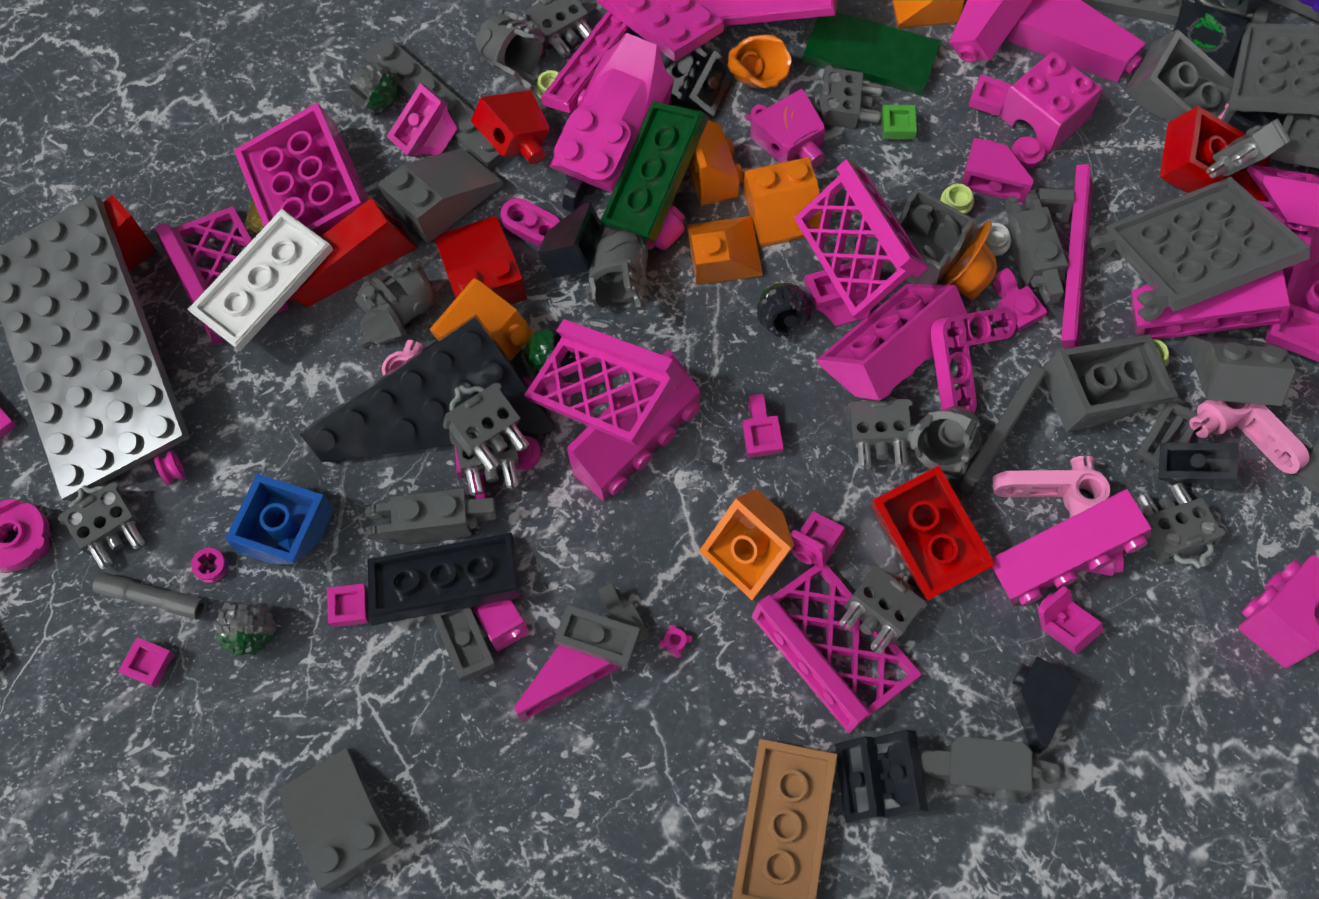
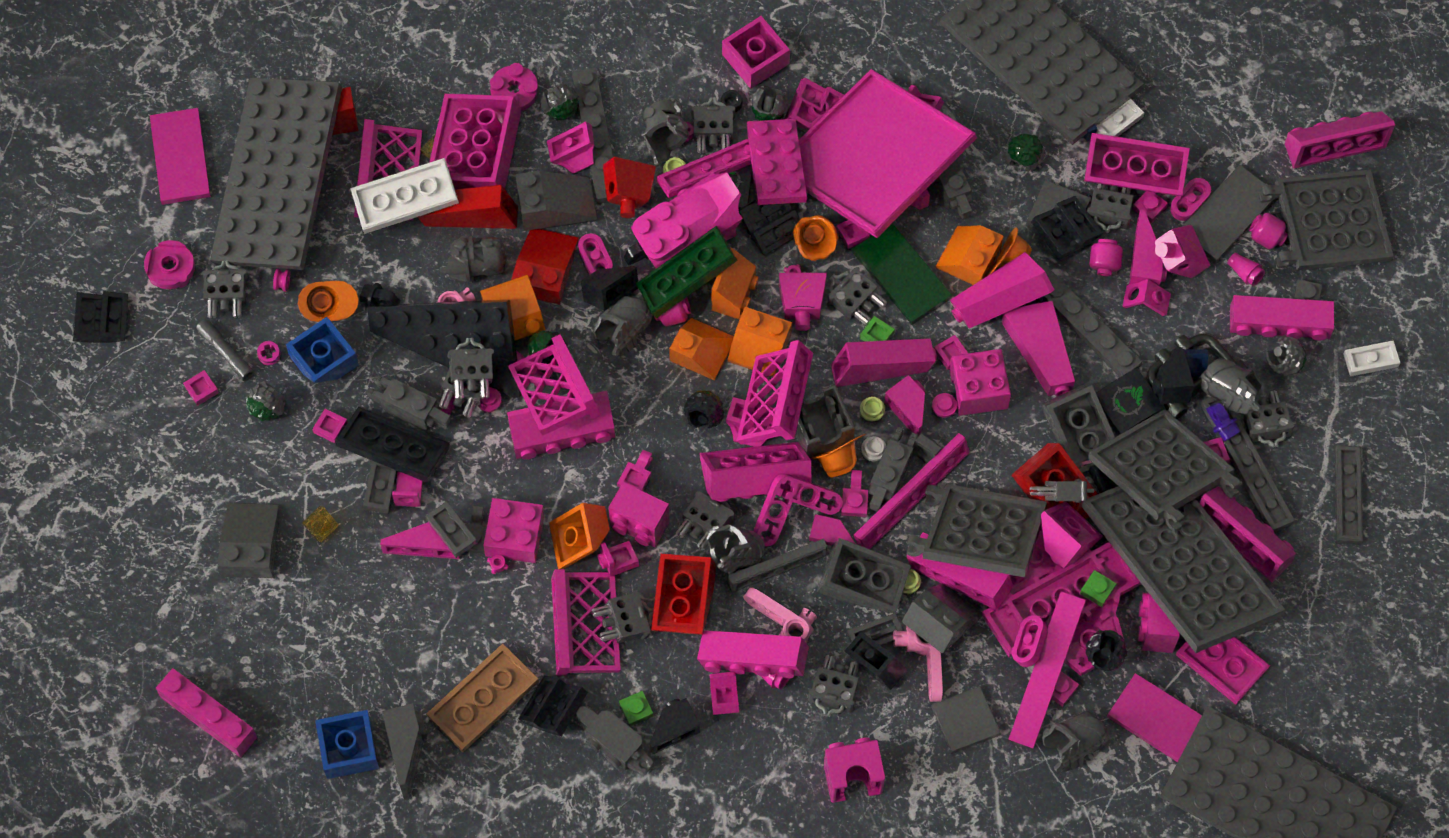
camera: 30 degrees right, 0 degrees up
none -> orange piece [298,281,359,322]
none -> clear yellow plate [302,506,339,543]
none -> black piece [359,283,401,306]
none -> dark pink brick [483,498,545,563]
none -> dark pink plate [490,63,538,111]
none -> dark pink brick [609,482,670,548]
none -> bright green plate [619,691,653,727]
none -> dark pink tile [809,514,856,546]
none -> dark pink slope [831,339,937,387]
none -> dark pink plate [836,220,870,249]

